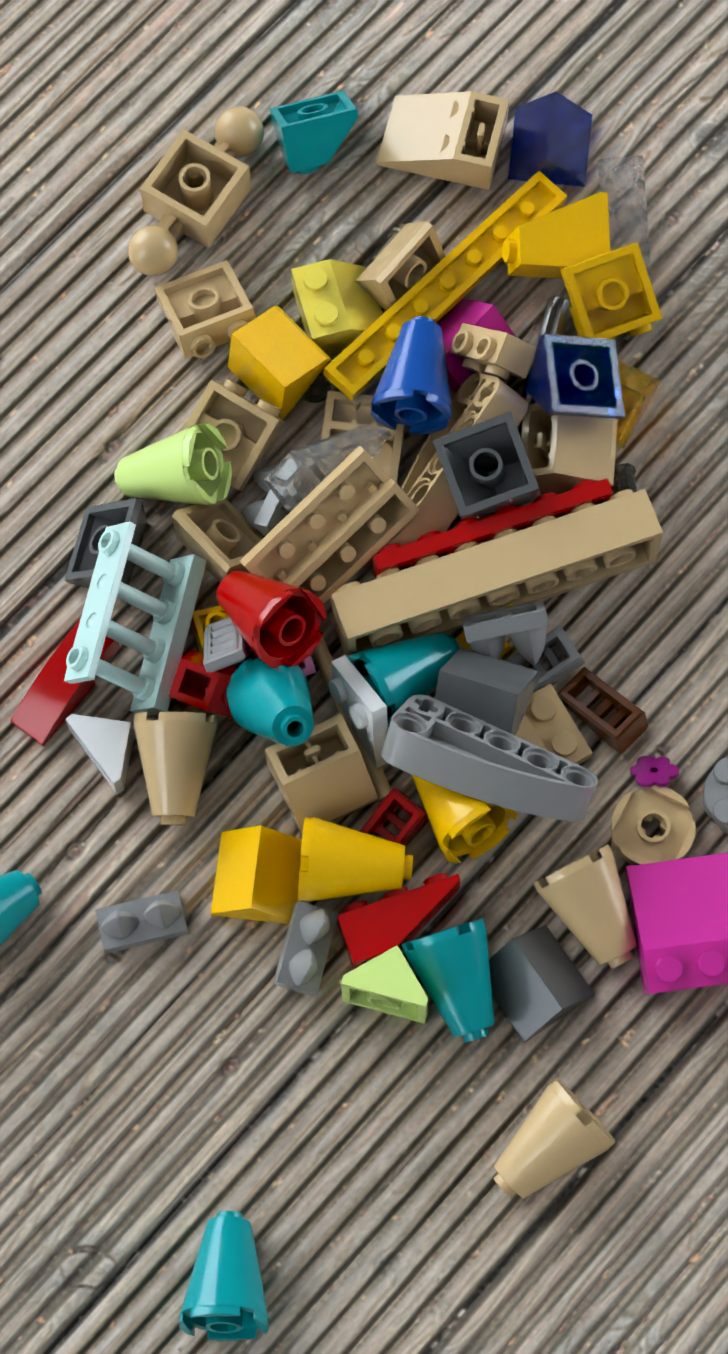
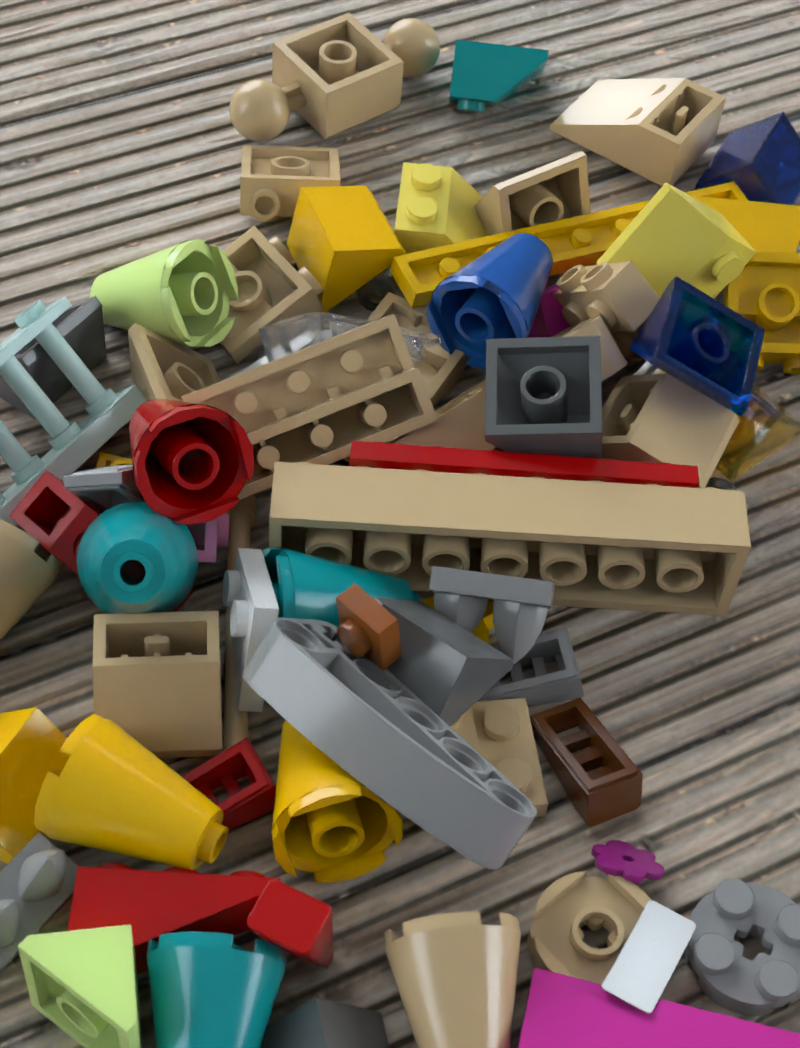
camera: 15 degrees right, 20 degrees down
none -> red slope [247,879,334,969]
none -> dark orange plate [336,583,402,671]
none -> light yellow slope [596,182,757,330]
none -> white sticker [602,900,696,1013]

